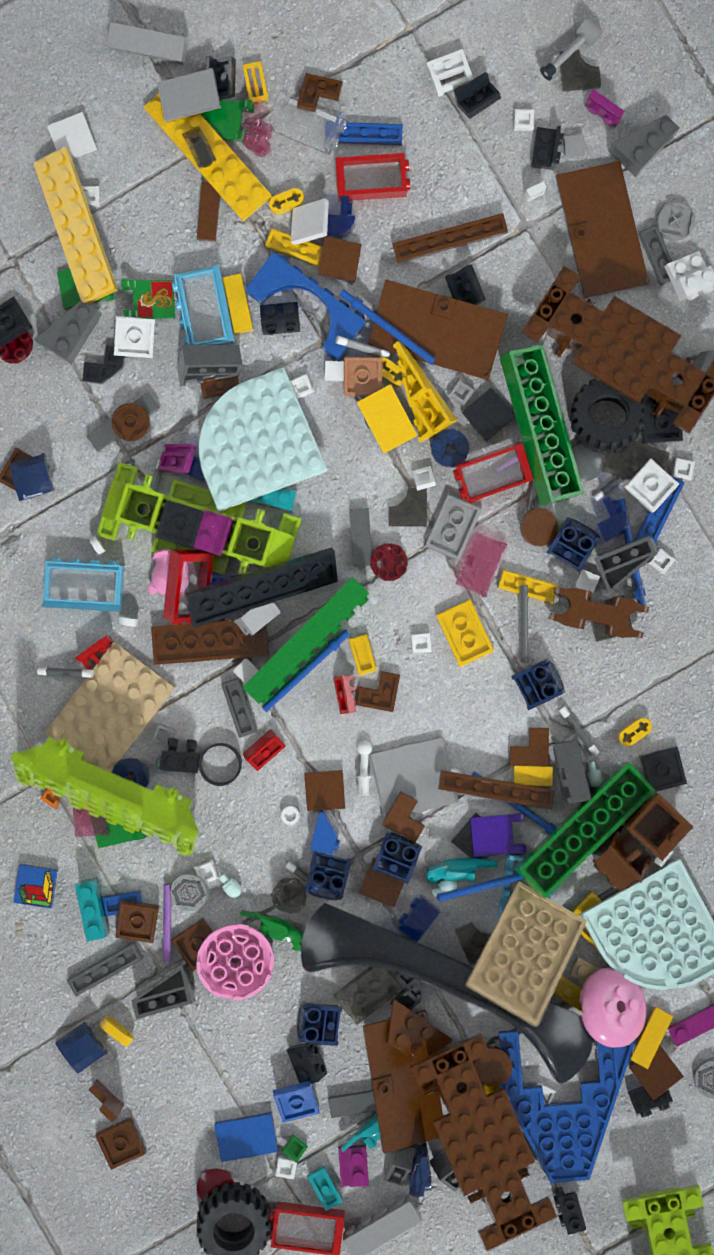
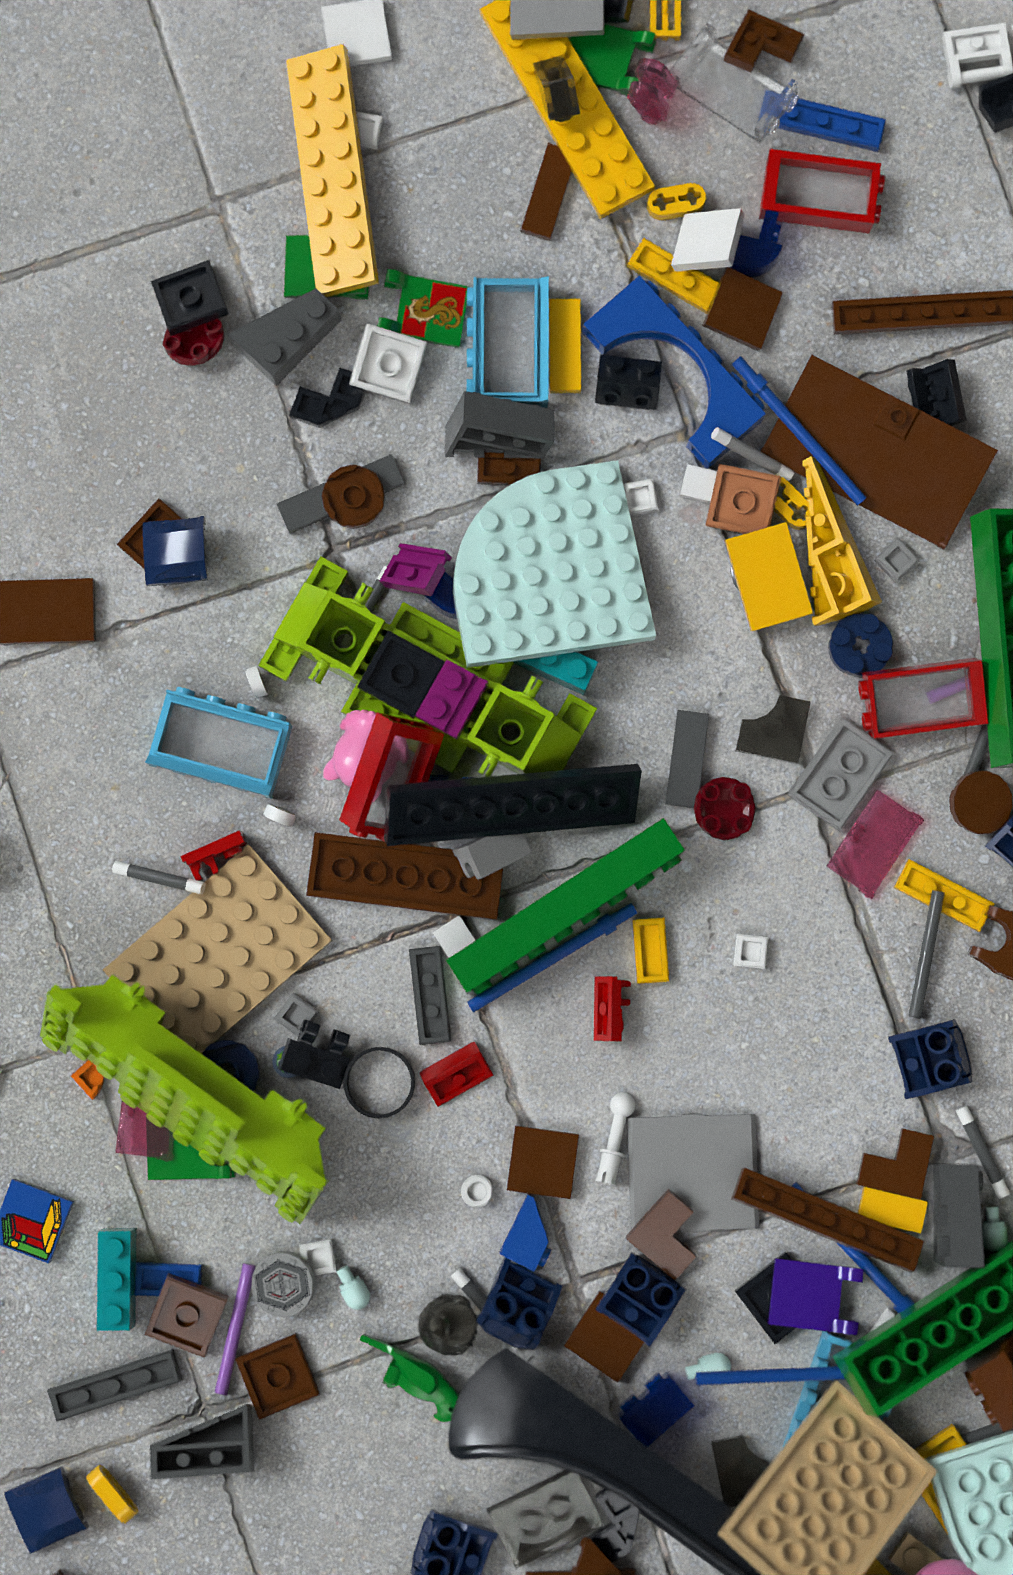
camera: 10 degrees right, 5 degrees down
bright pink brick [197,924,274,1000] -> none
reddish brown tile [356,671,400,712] -> none
white tile [412,466,436,491] -> none
teal animal [427,858,498,884] -> none
yellow tile [436,599,494,667] -> none
black tile [462,388,516,442] -> none

